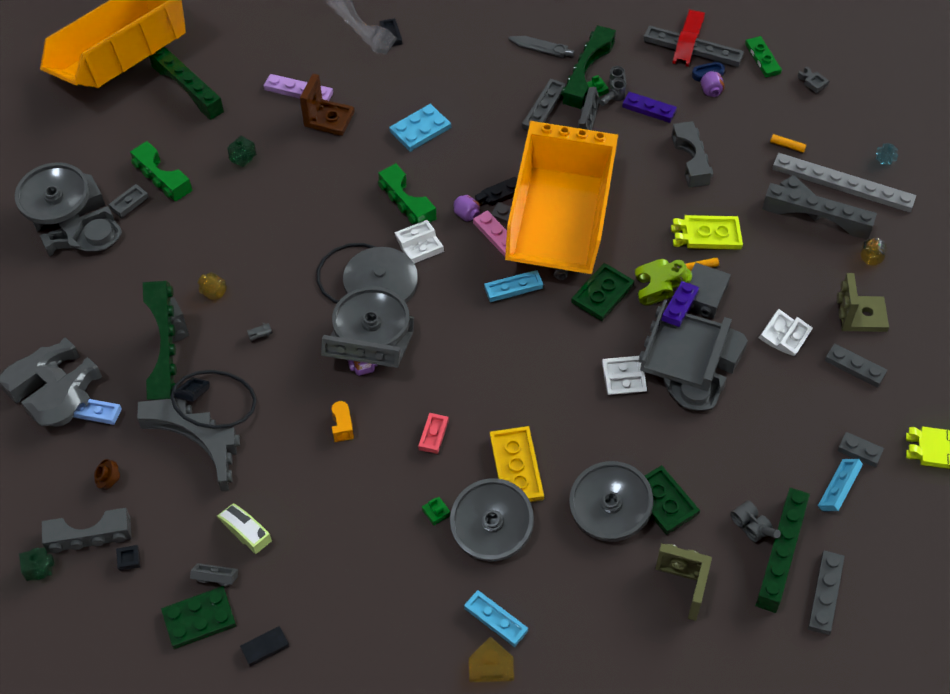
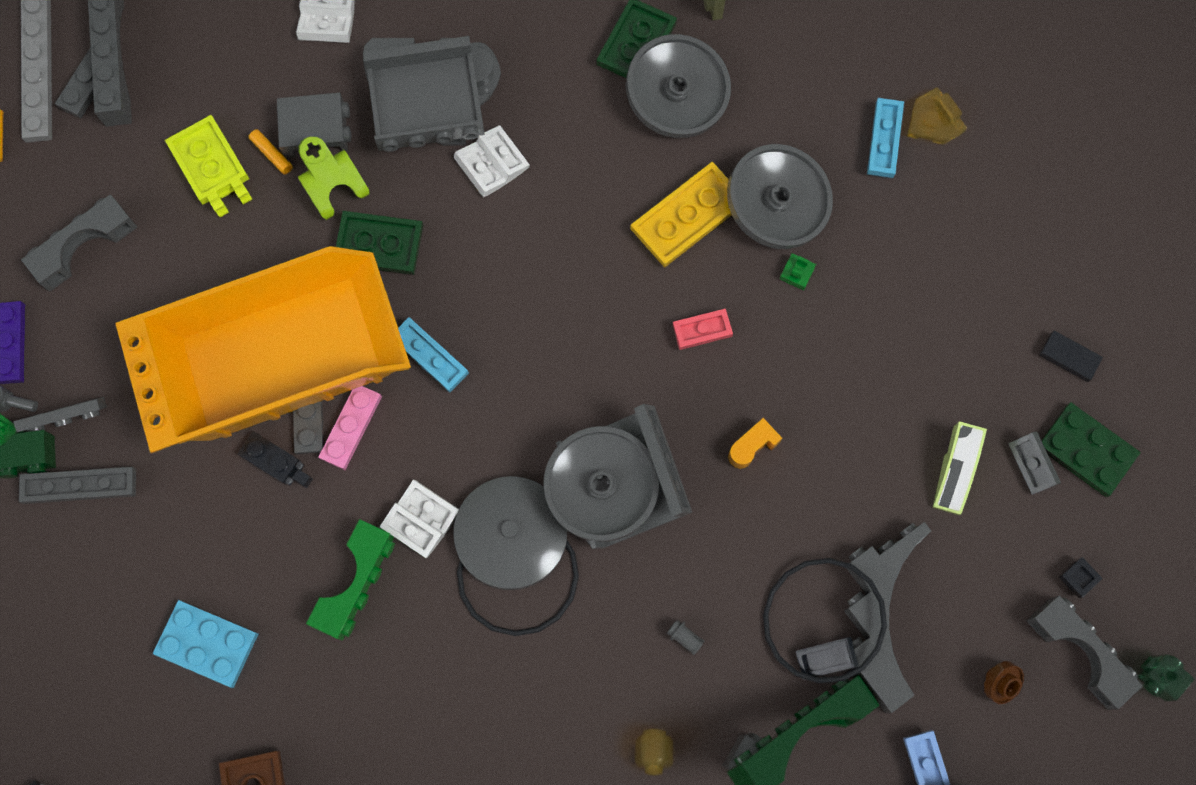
camera: 120 degrees left, 20 degrees up
medium lavender head [453,195,480,222] -> none
dark purple plate [661,281,700,327] -> none

